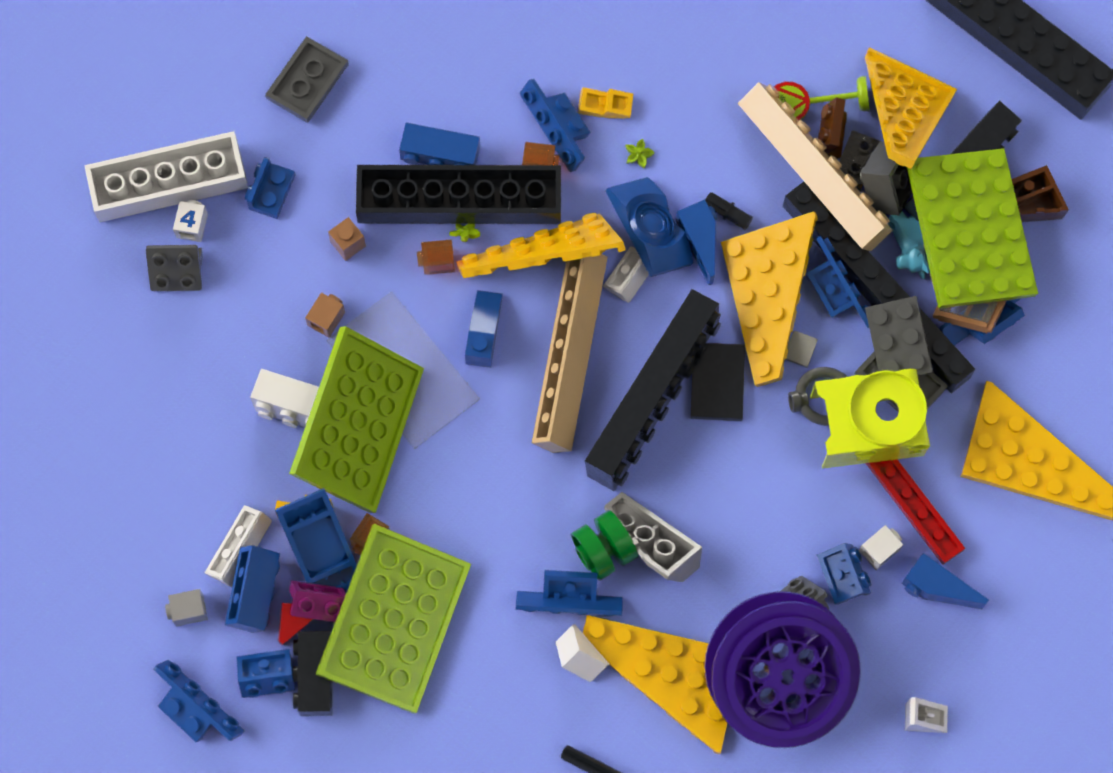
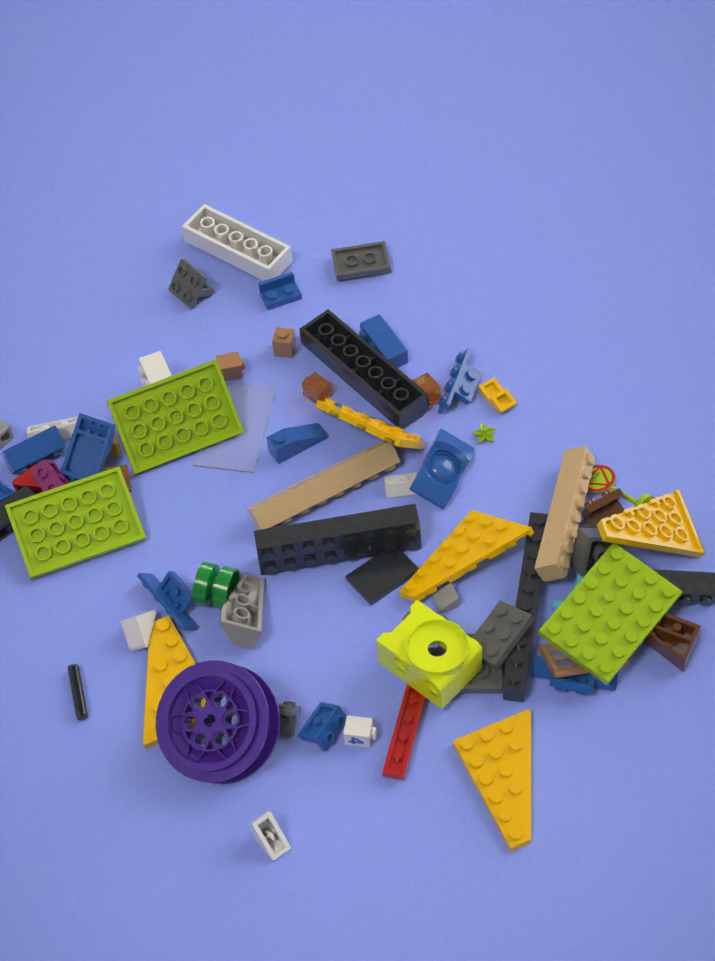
camera: 55 degrees right, 20 degrees down
white brick [173,200,208,242] -> none
lime plant [450,224,480,242] -> none
blue slope [676,199,717,285] -> none
black axle [705,192,753,230] -> none
blue bracket [806,235,869,328] -> none
blue slope [901,553,989,609] -> none

